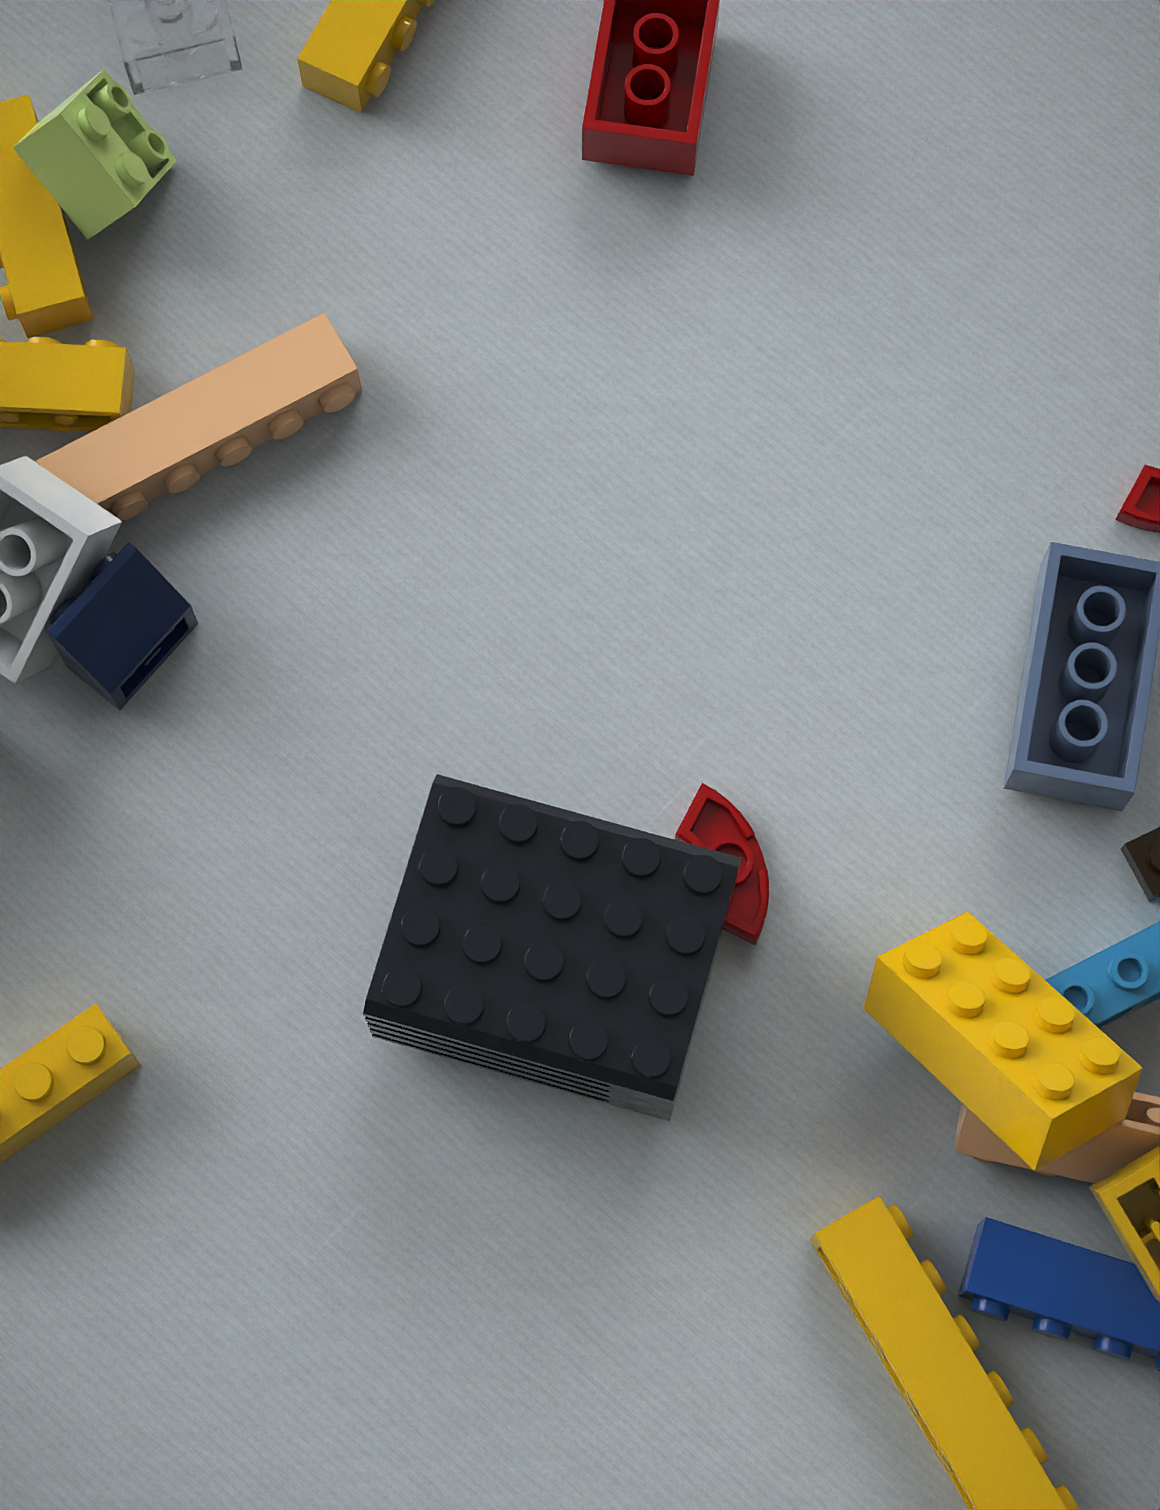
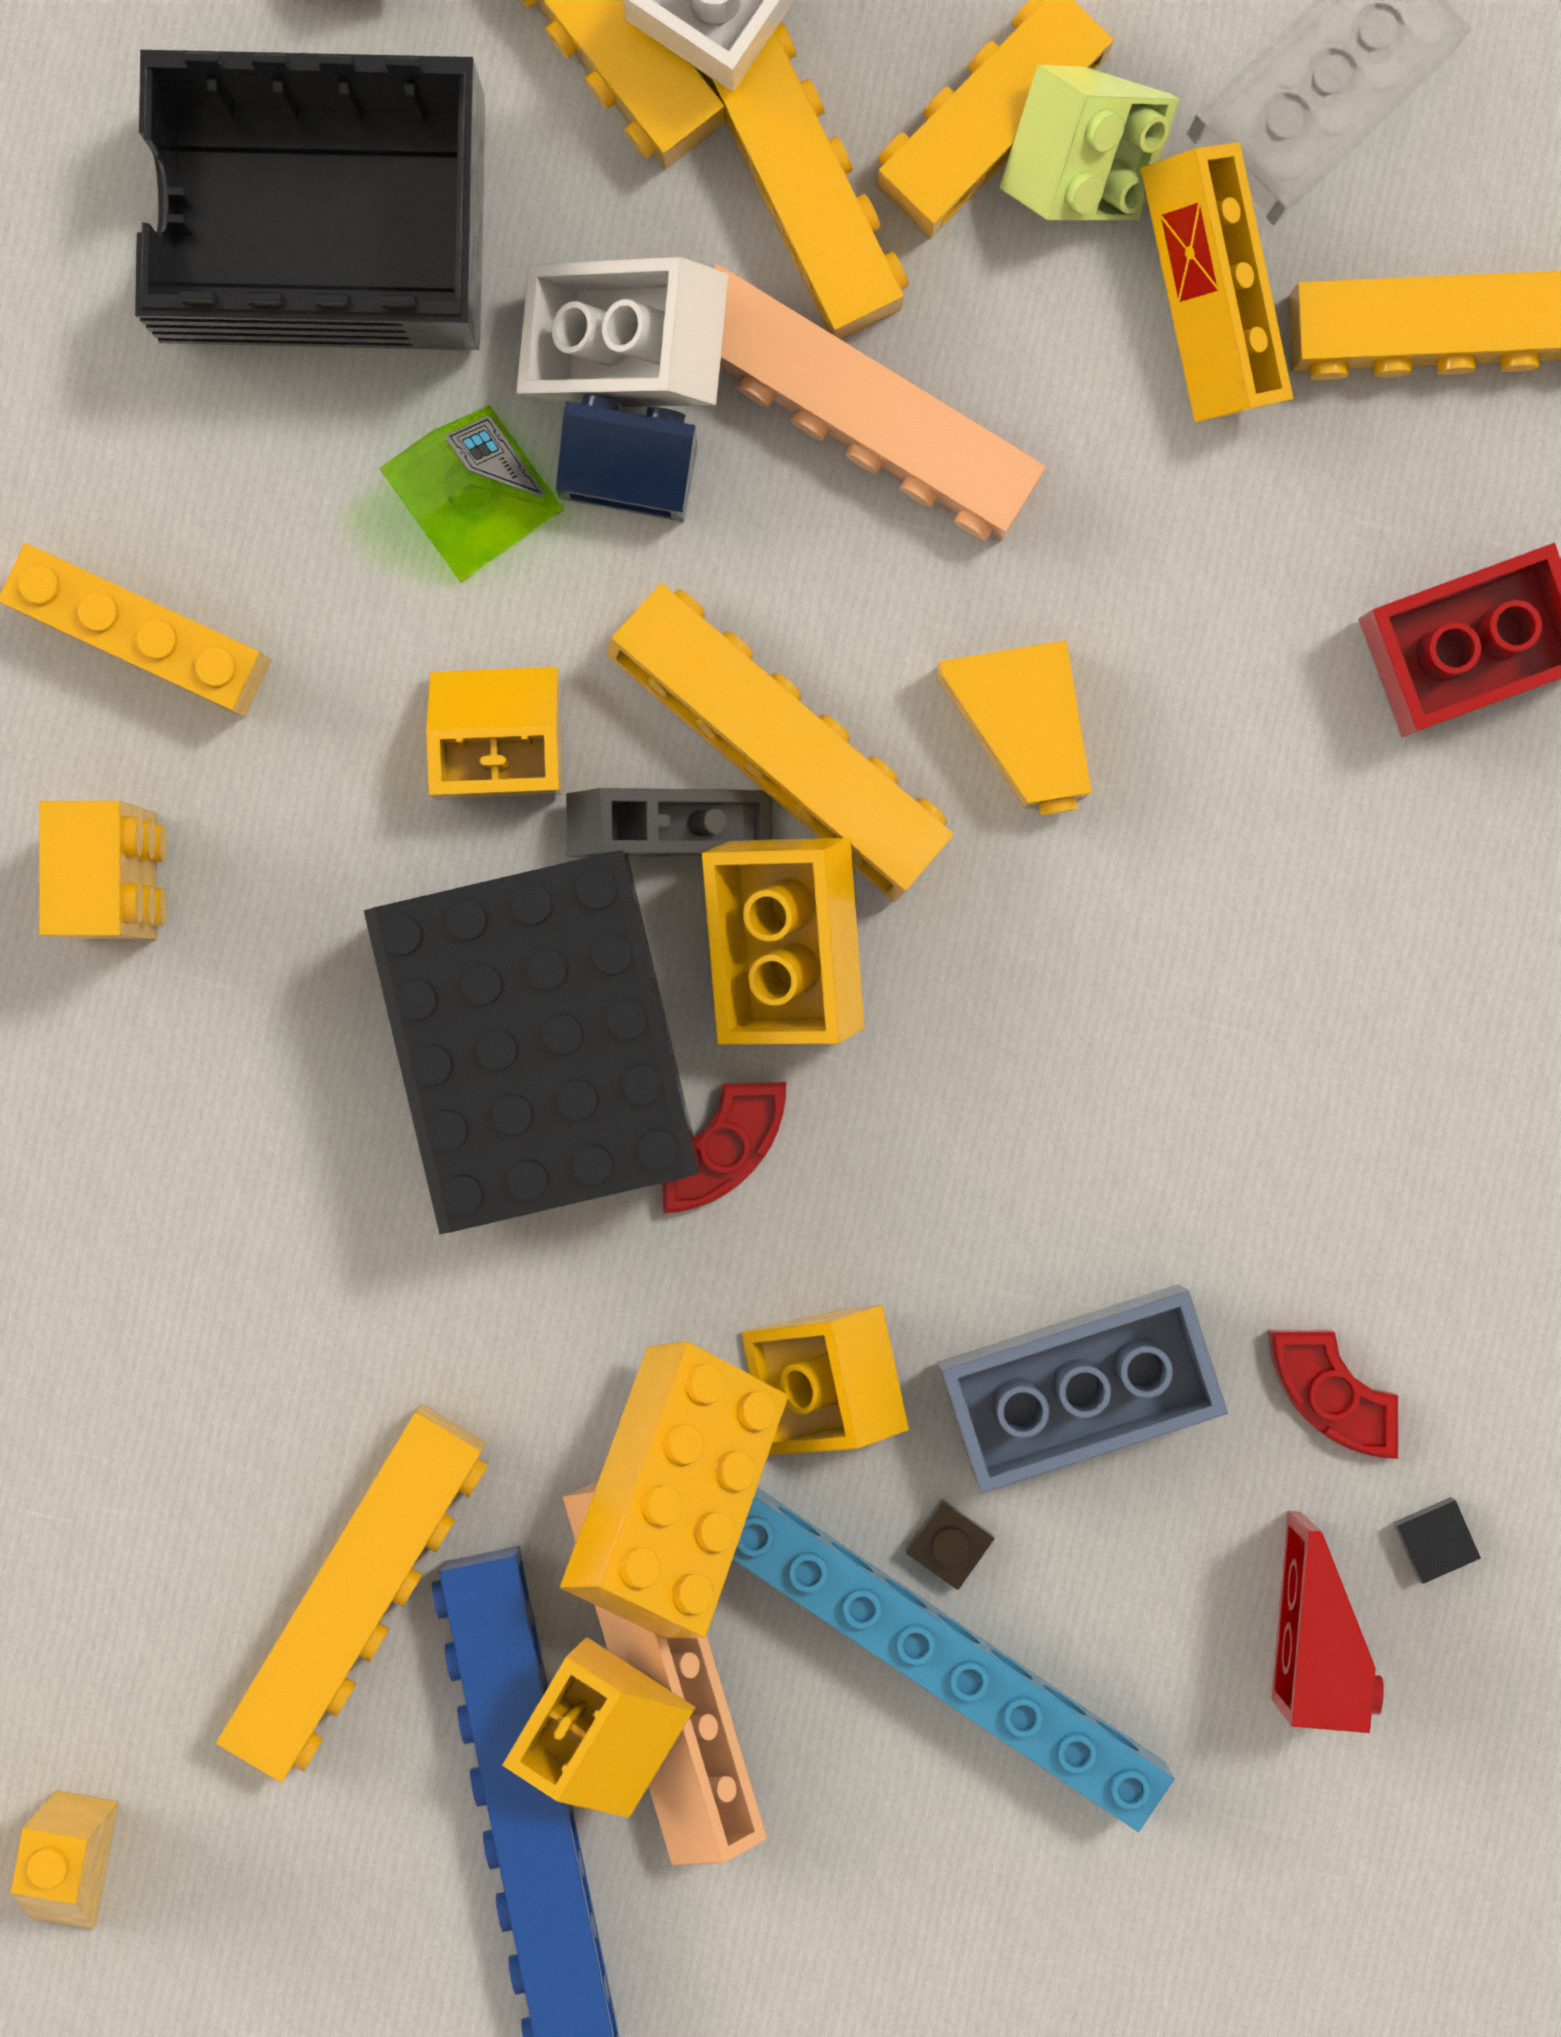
camera: 65 degrees right, 15 degrees up
none -> yellow brick [39,801,167,940]
none -> clear neon green slope [379,405,564,584]
none -> yellow slope [426,667,563,800]
none -> dark grey slope [566,788,772,857]
none -> yellow brick [605,582,954,903]
none -> yellow brick [702,838,865,1045]
none -> yellow slope [741,1305,909,1456]
none -> yellow slope [936,640,1092,816]
none -> yellow brick [1140,142,1293,423]

